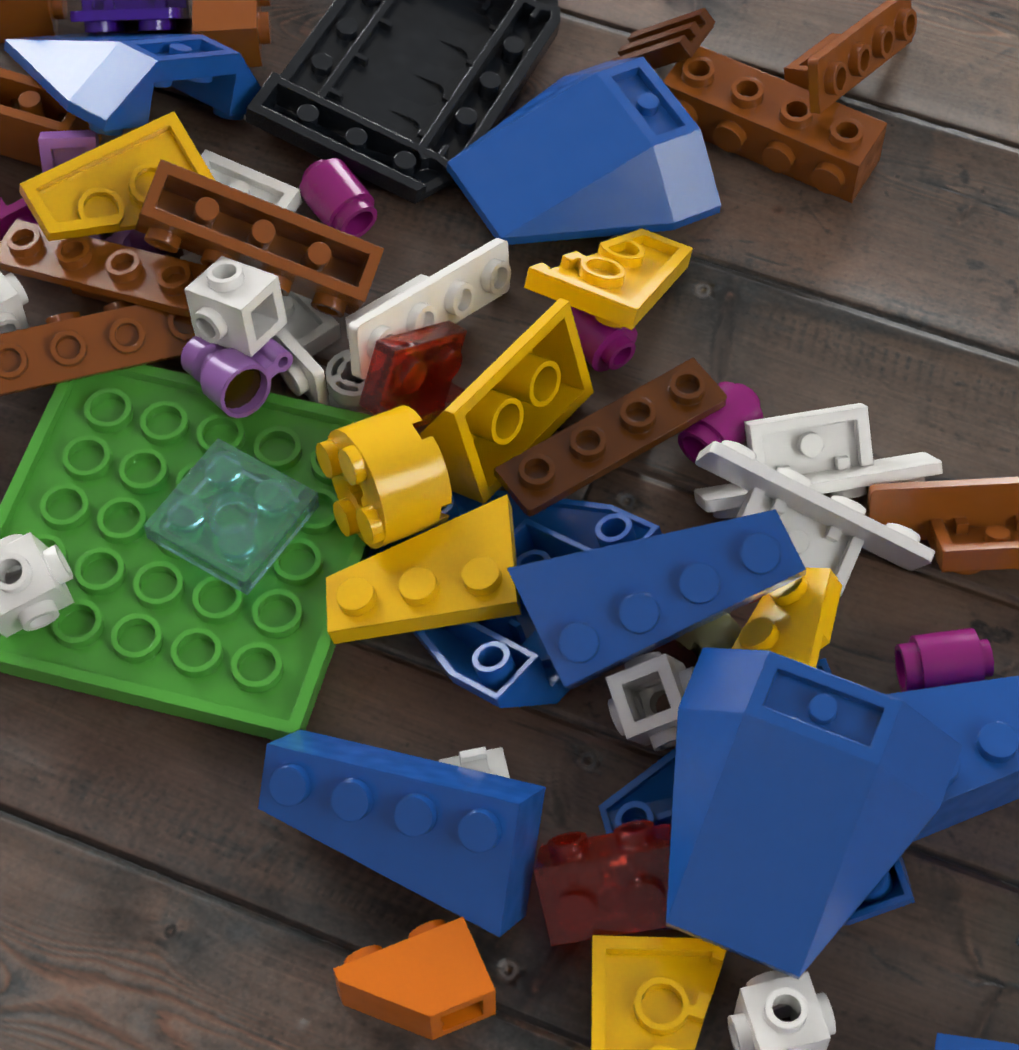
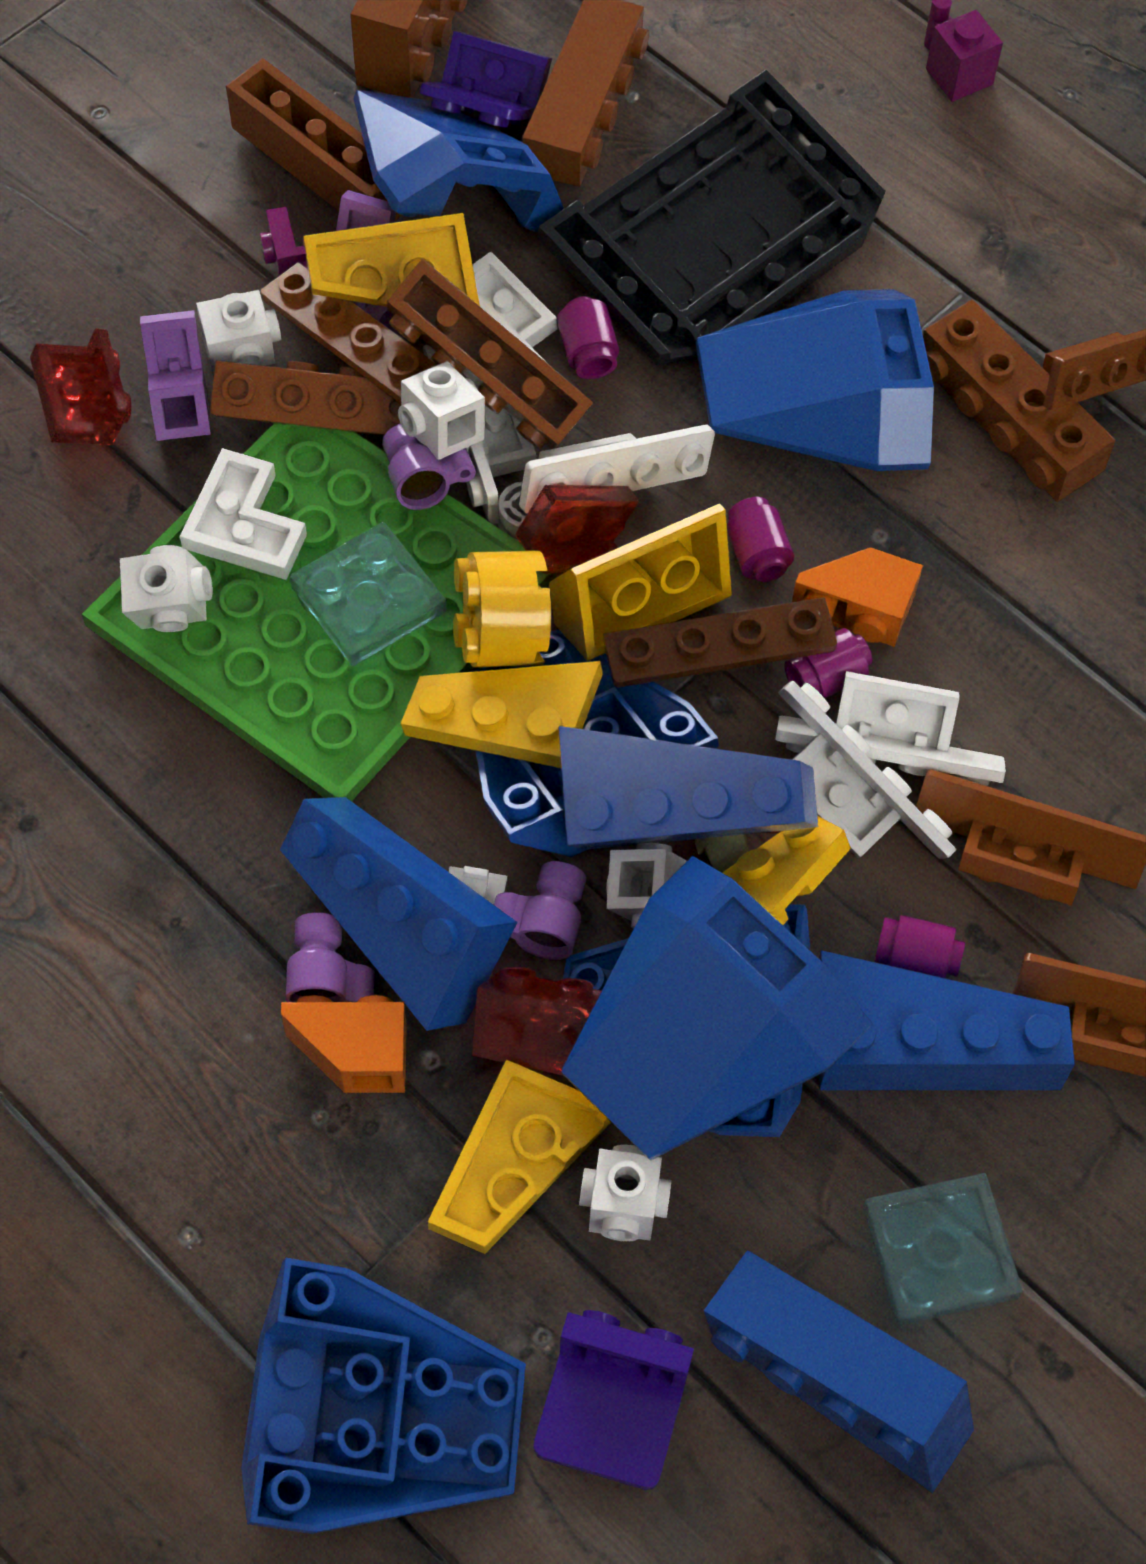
camera: 20 degrees right, 5 degrees up
yellow wing [524,228,693,330] -> none
reddish brown tile [611,8,715,70] -> none
none -> white plate [180,448,307,580]
none -> medium lavender piece [285,913,375,1002]
none -> medium lavender piece [494,861,587,960]
none -> orange slope [792,547,923,647]

